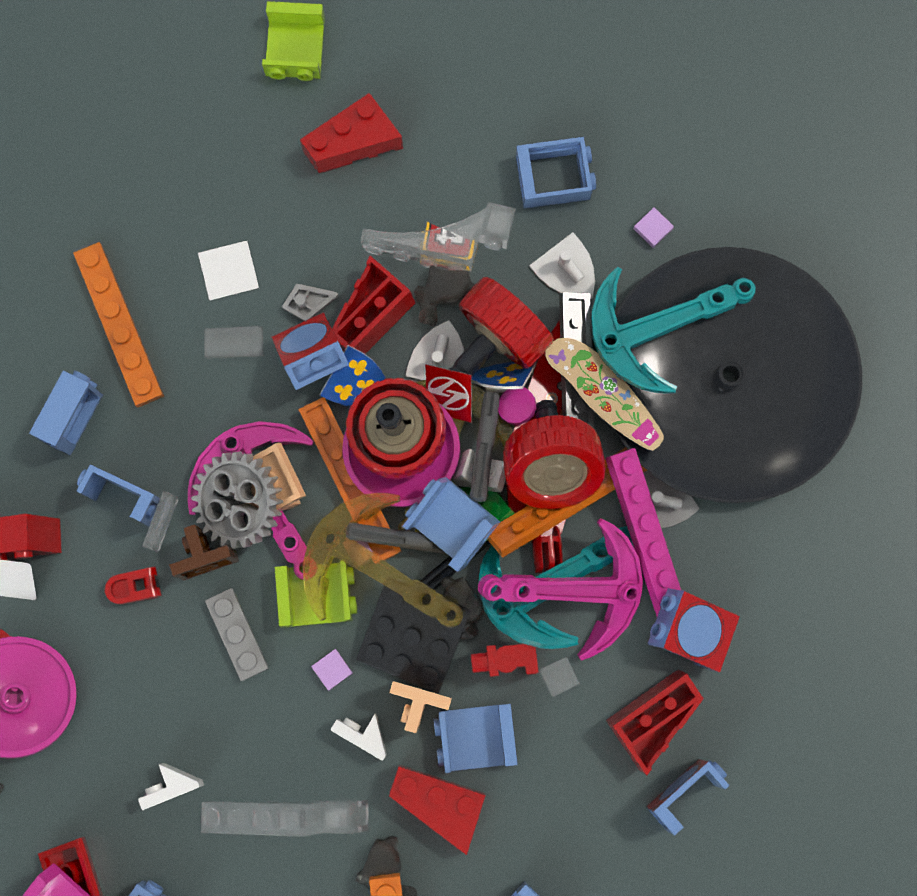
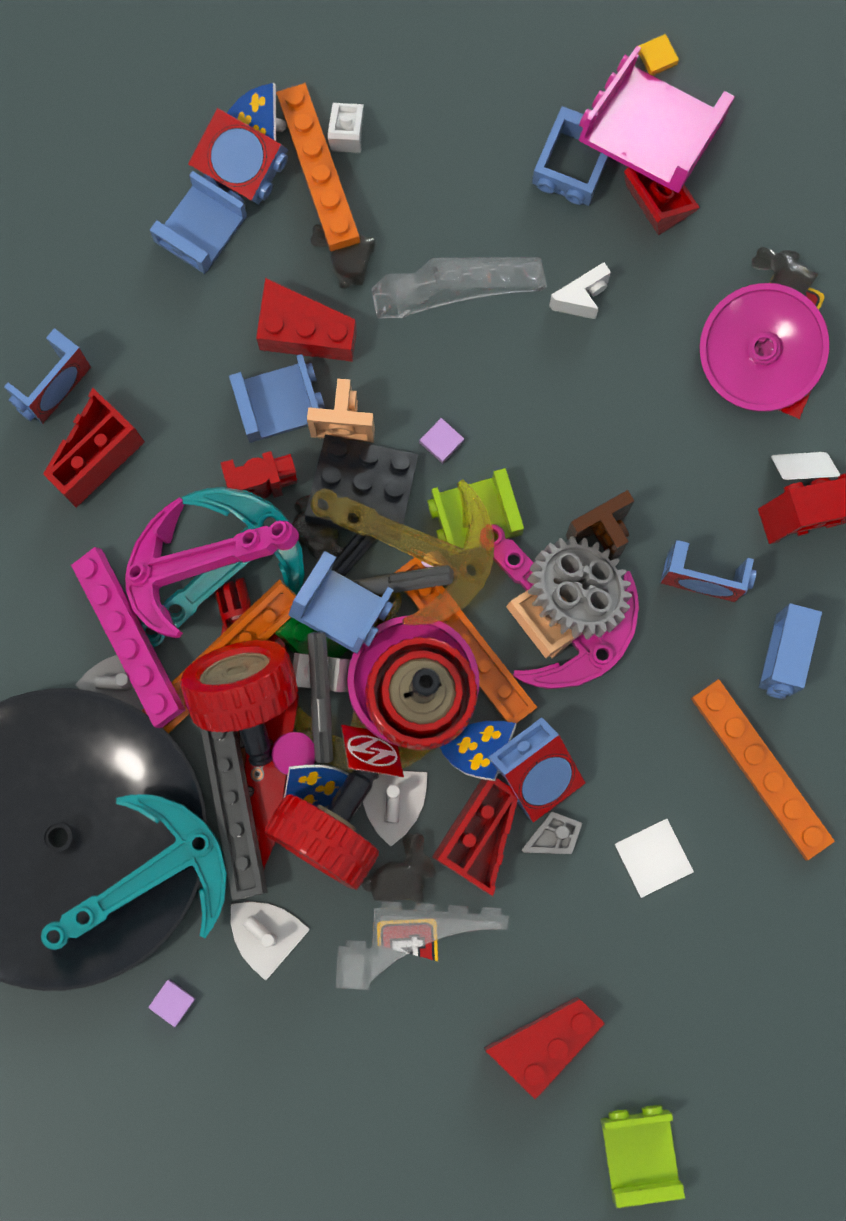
camera: 170 degrees right, 0 degrees up
red plate [105,567,162,604] -> none
clear tile [142,491,179,552] -> none
clear tile [205,326,264,359] -> none
light grey plate [205,588,269,681] -> none
white slope [331,713,387,761] -> none
medium blue window [516,137,596,209] -> none
clear tile [540,657,580,697] -> none
tan sticker [545,338,664,451] -> none
panel [648,588,740,672] -> none

